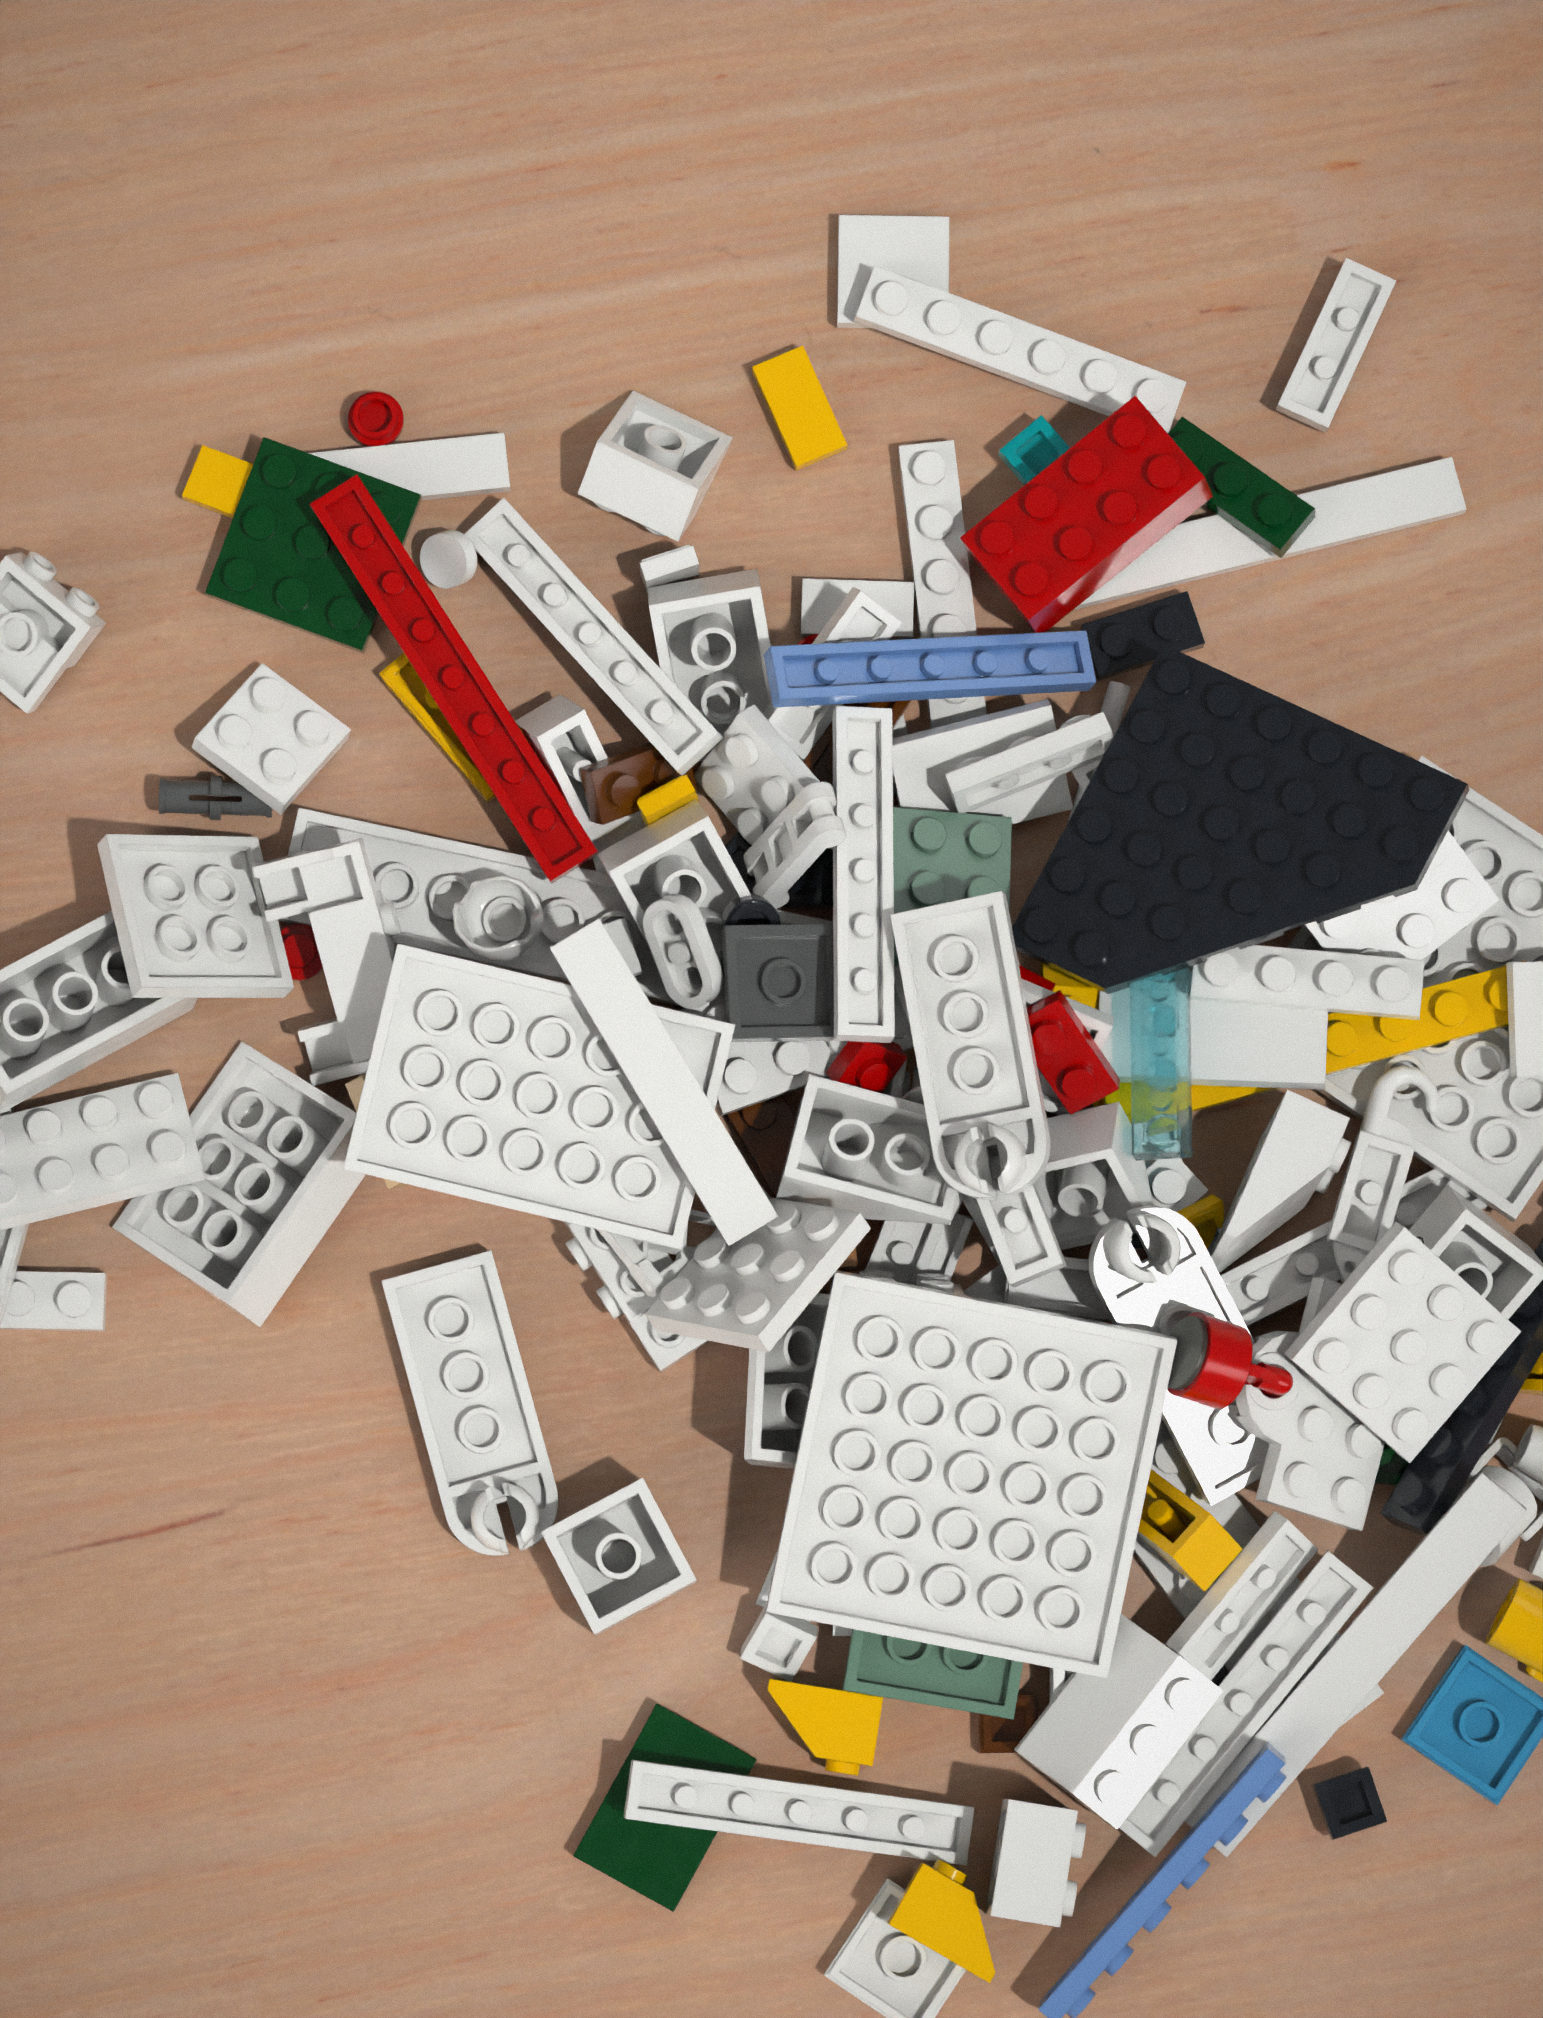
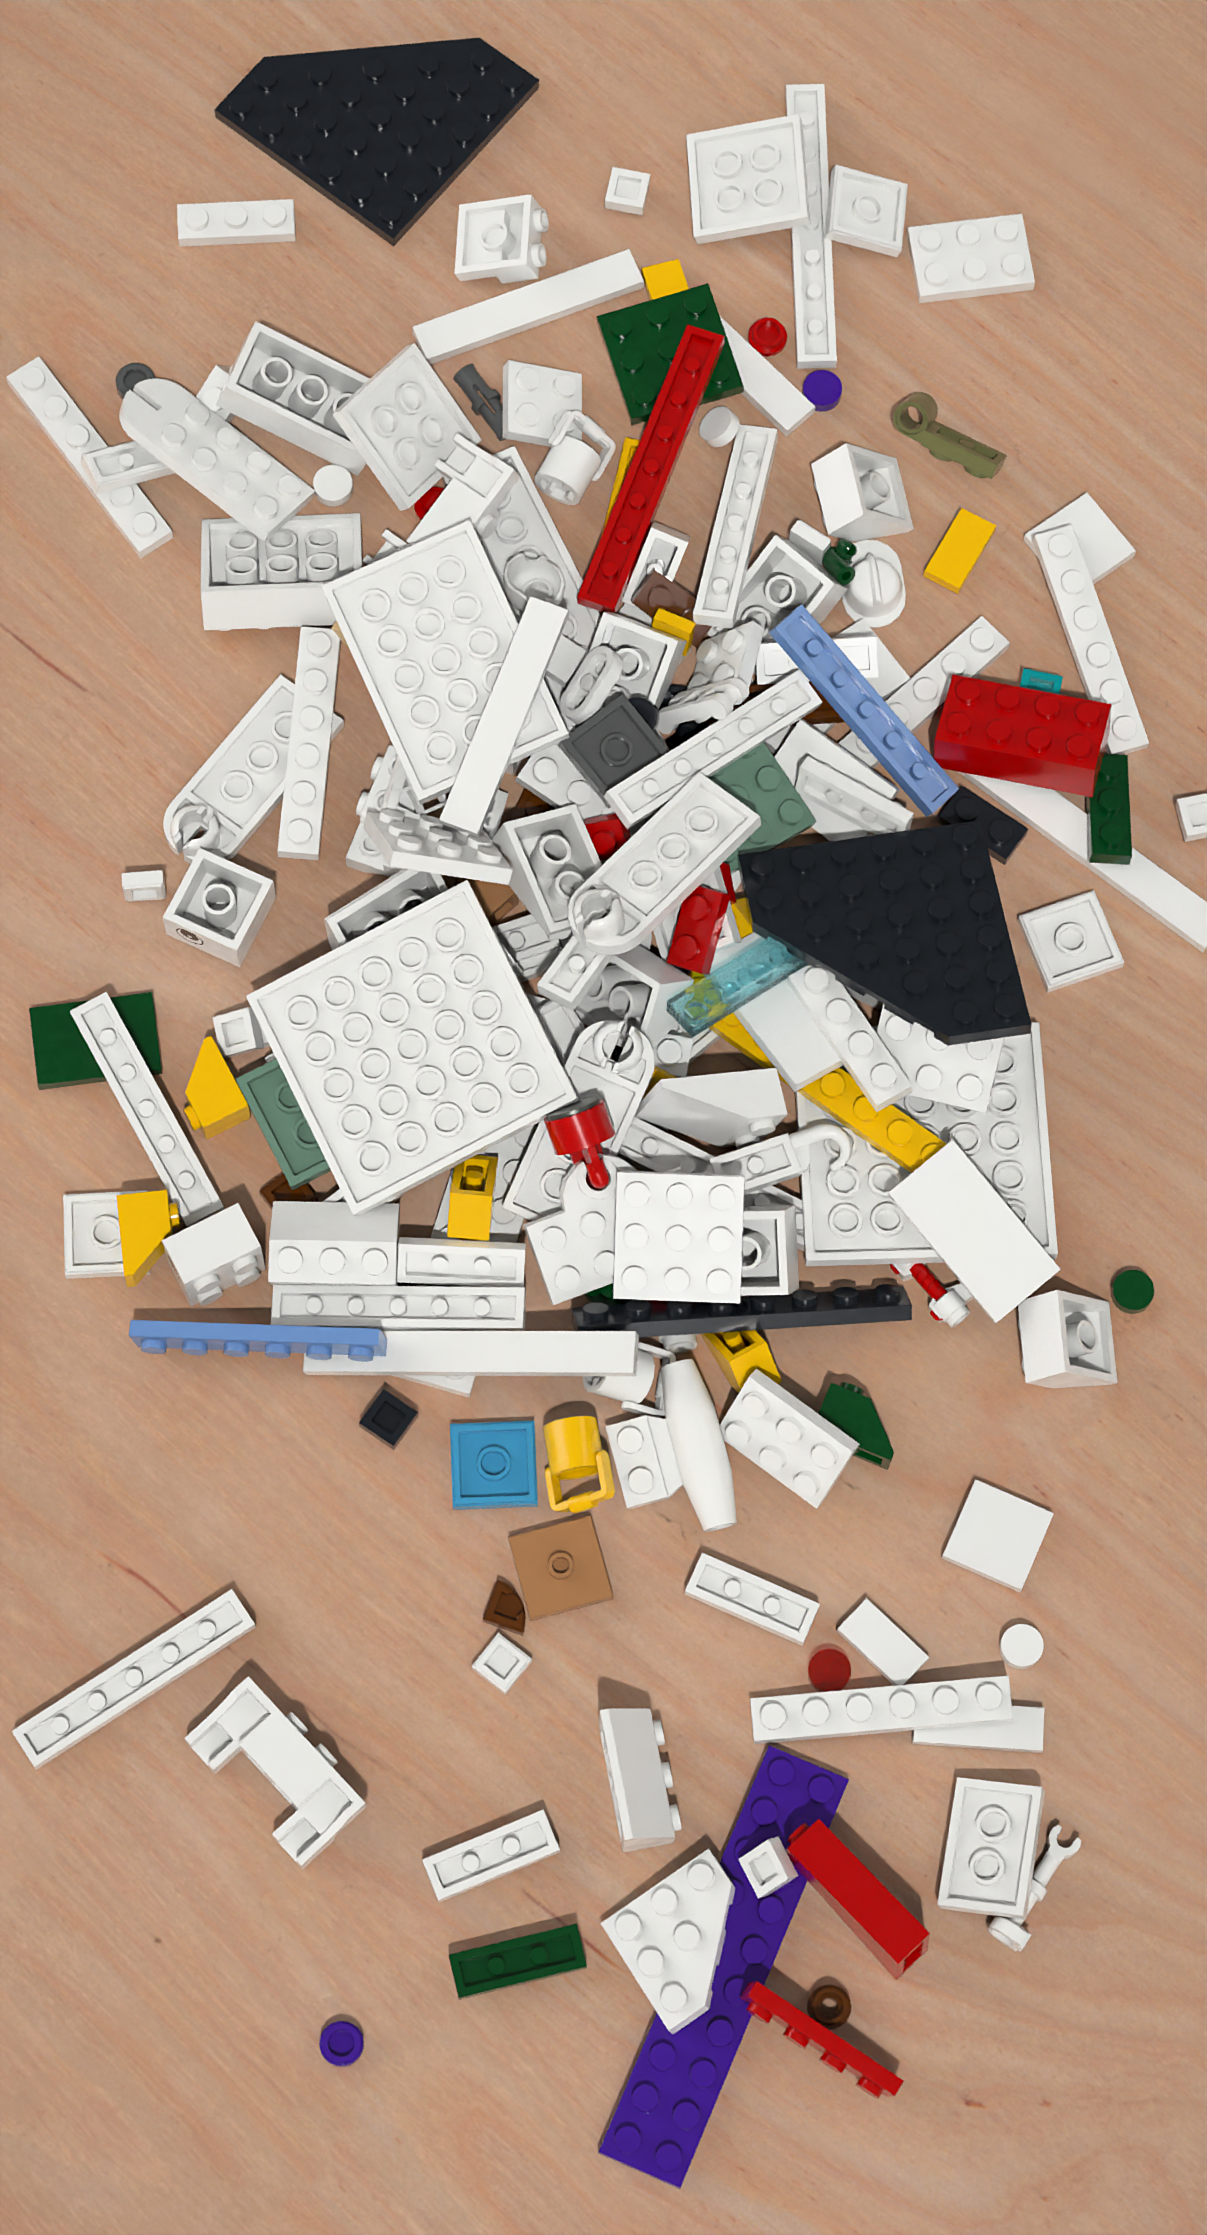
camera: 55 degrees right, 10 degrees down
none -> white tile [121,870,166,902]
none -> white plate [277,626,341,860]
none -> white tile [313,465,353,507]
none -> white tile [412,249,644,365]
none -> white piece [534,410,616,505]
none -> white plate [605,167,651,215]
none -> white plate [686,114,811,244]
none -> white plate [785,84,837,369]
none -> dark purple tile [802,370,842,412]
none -> dark green arm [822,538,857,585]
none -> white tile [825,165,908,257]
none -> white piece [842,540,906,628]
none -> olive plate [893,392,1007,479]
none -> white plate [906,214,1035,303]
none -> white tile [1017,890,1124,993]

